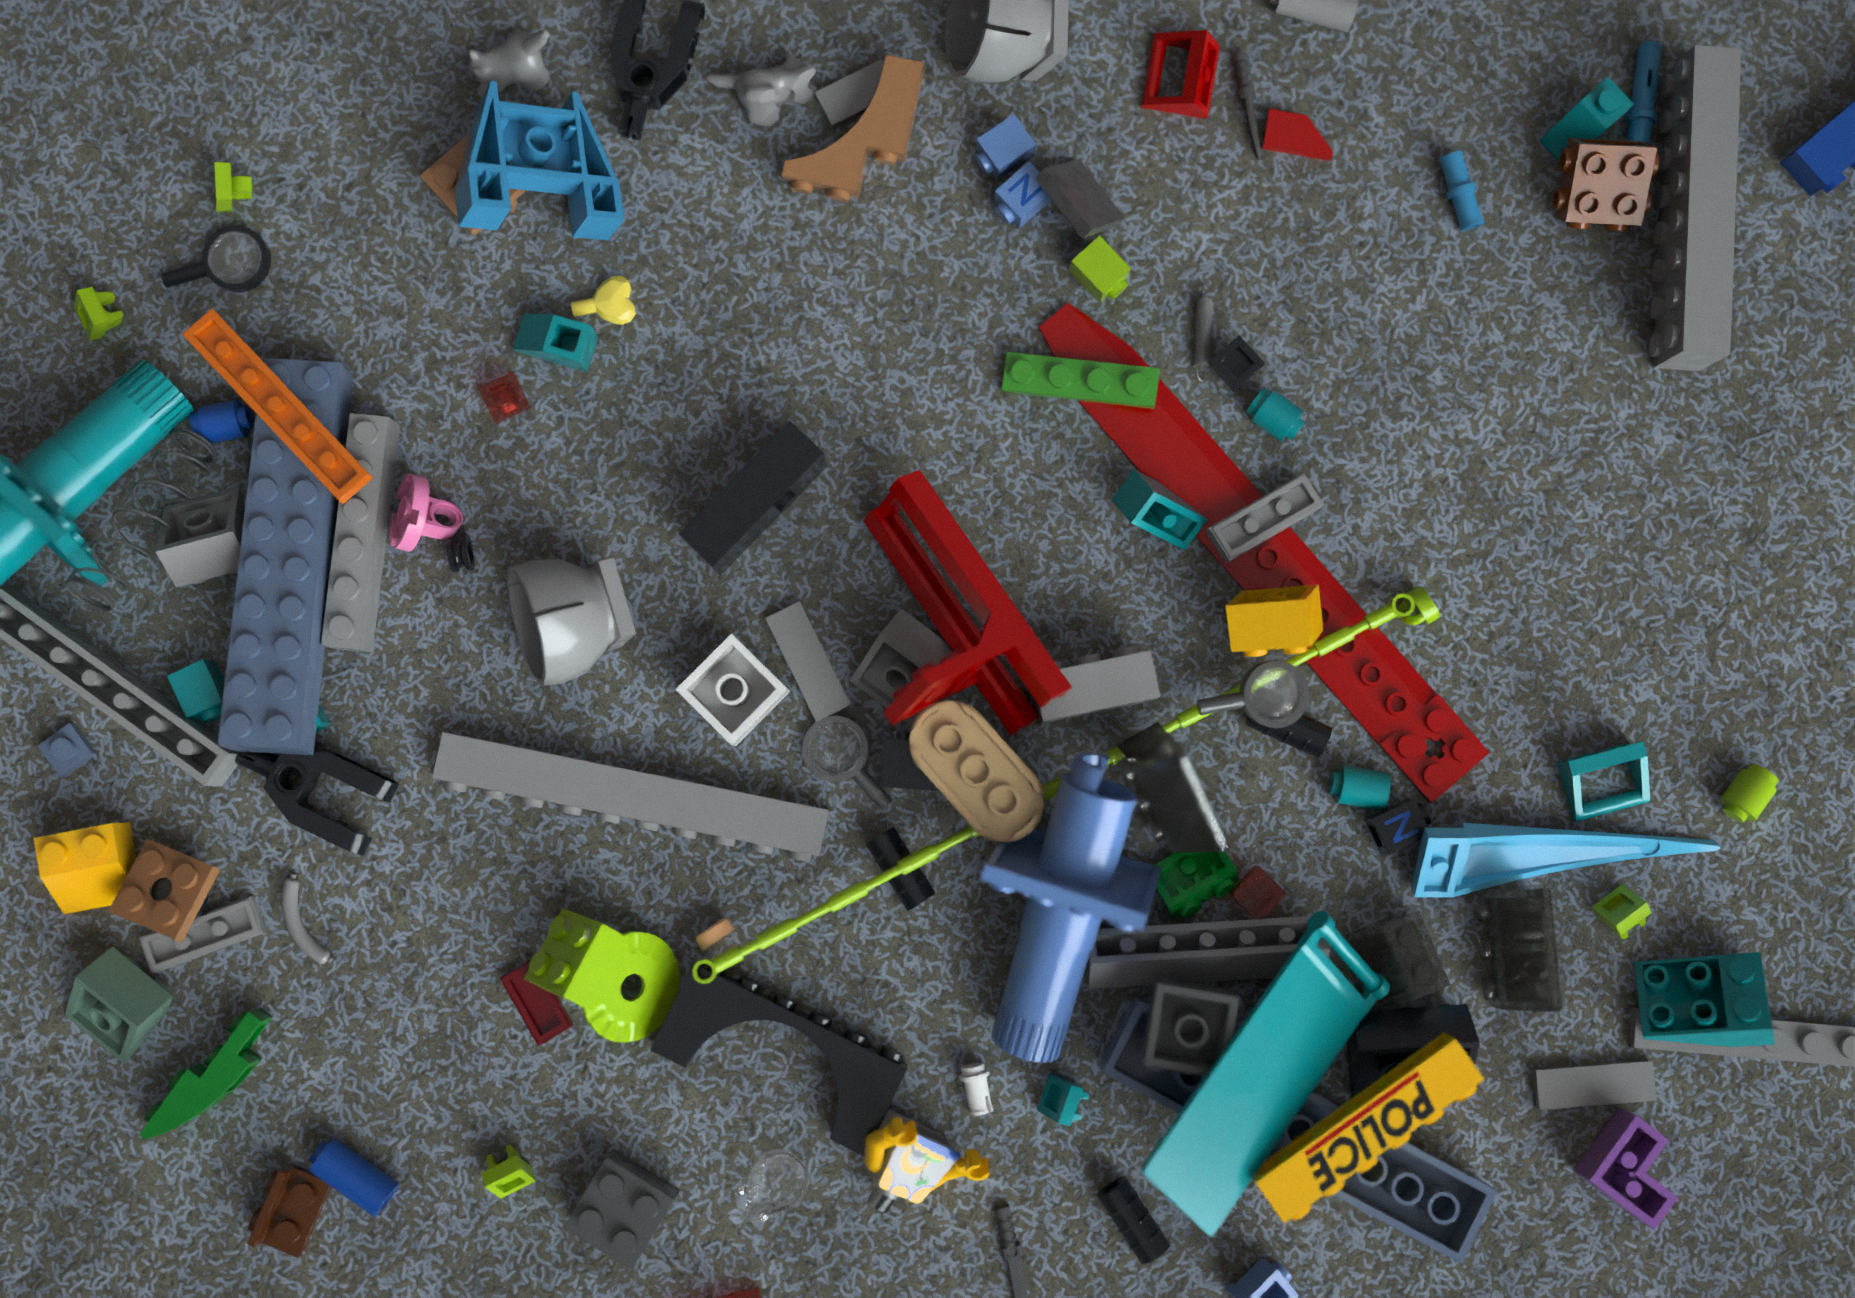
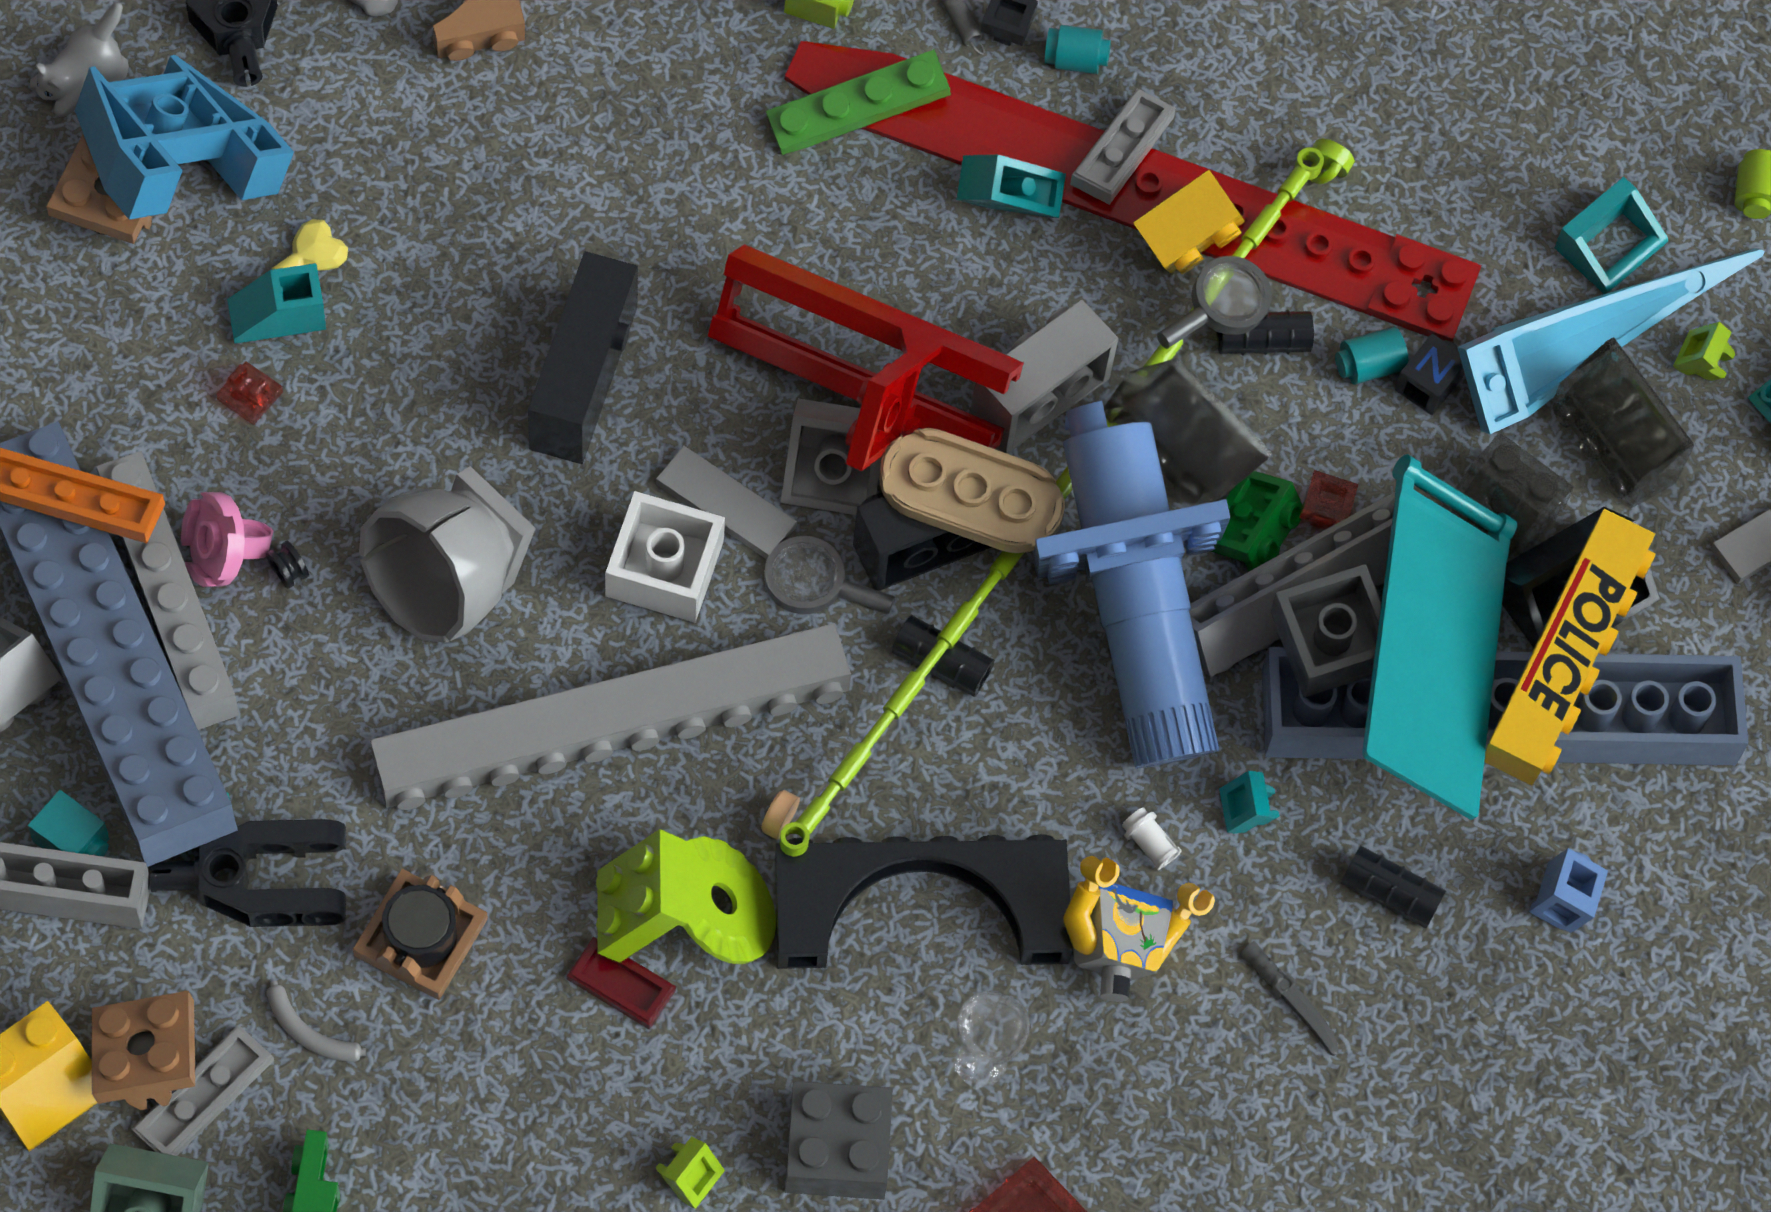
camera: 30 degrees left, 20 degrees down
none -> piece [353,869,488,1000]

